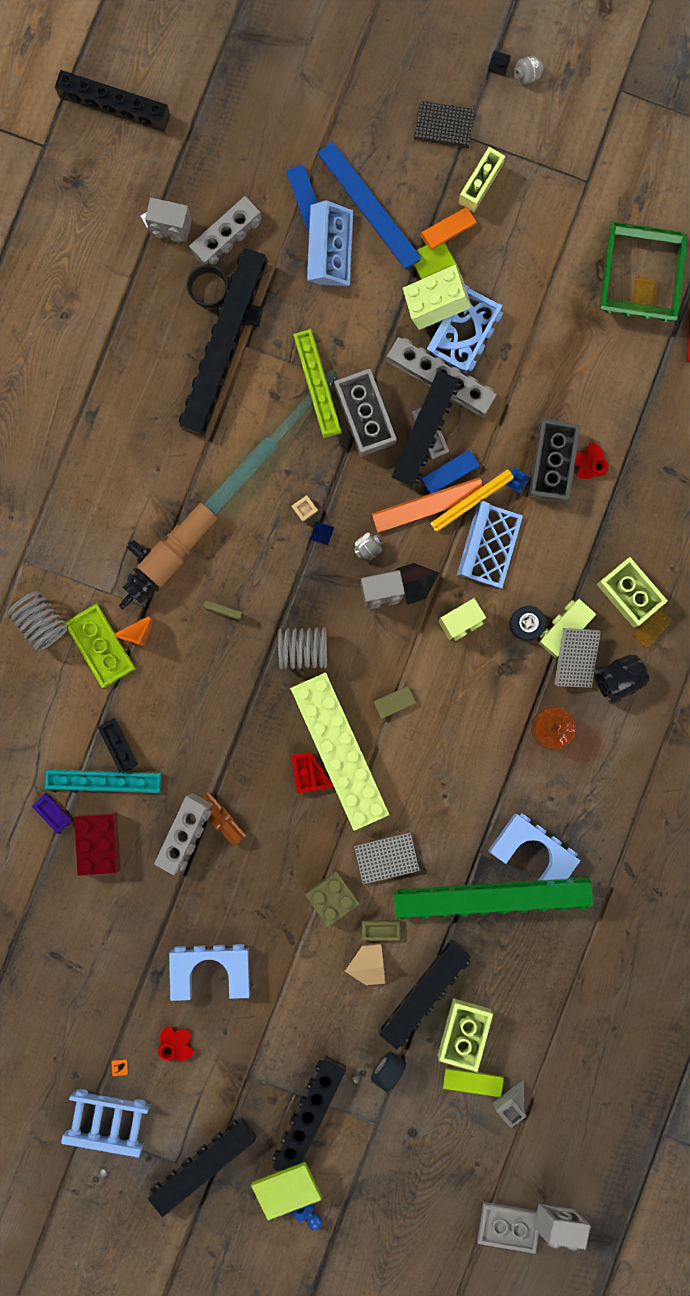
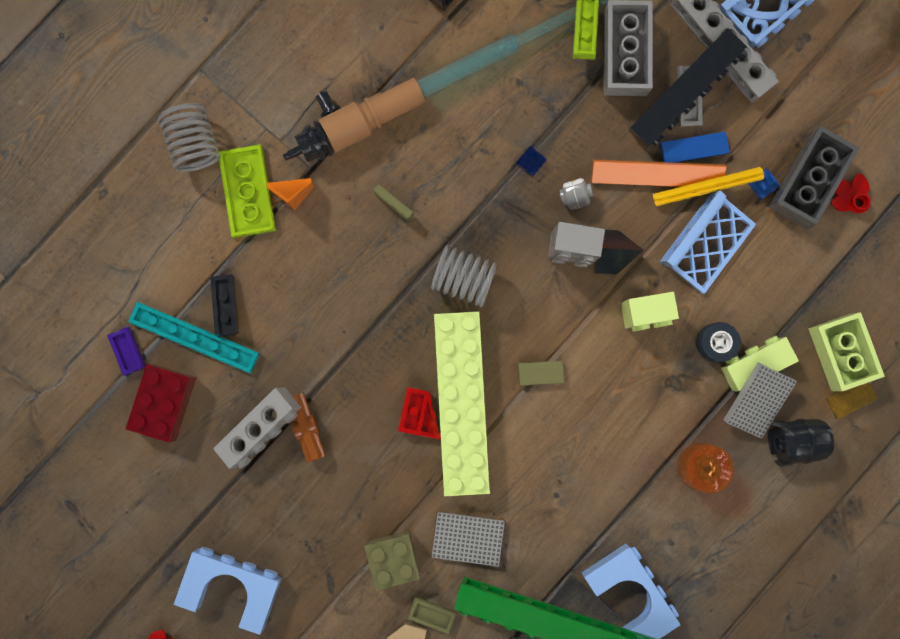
camera: 20 degrees right, 0 degrees up
tan plate [291,495,318,522] -> none

